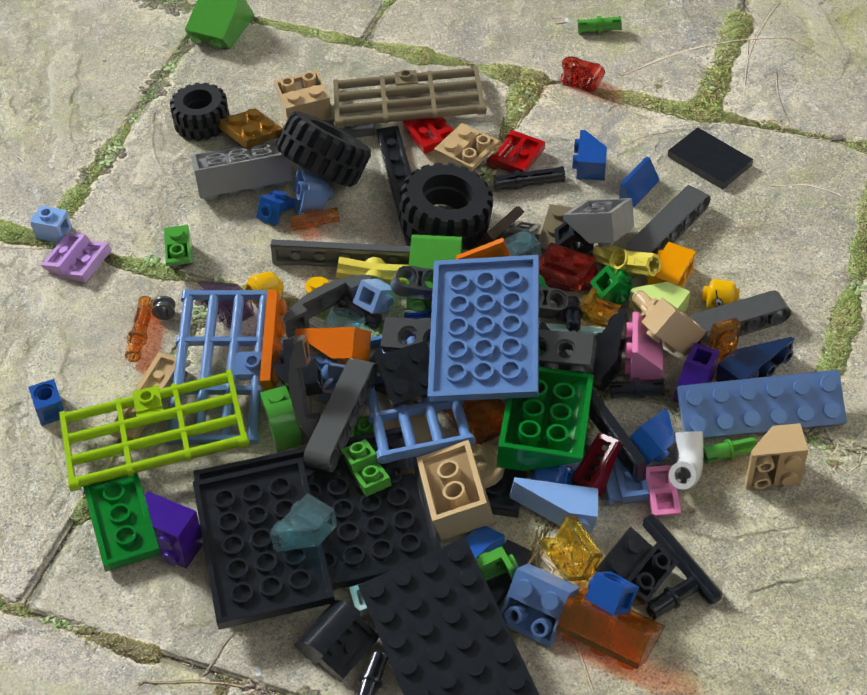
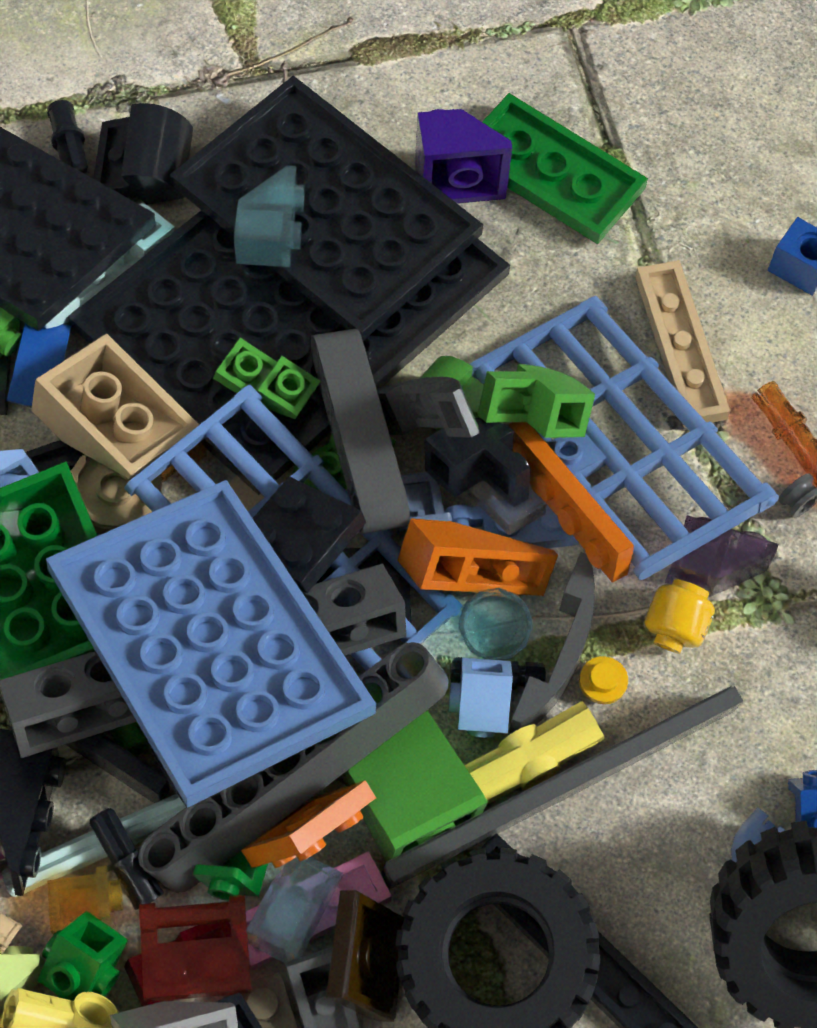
camera: 140 degrees right, 15 degrees up
lime door [59,369,250,492] -> none
clear orange pin [290,207,340,231] -> none
none -> bright green brick [477,364,595,438]

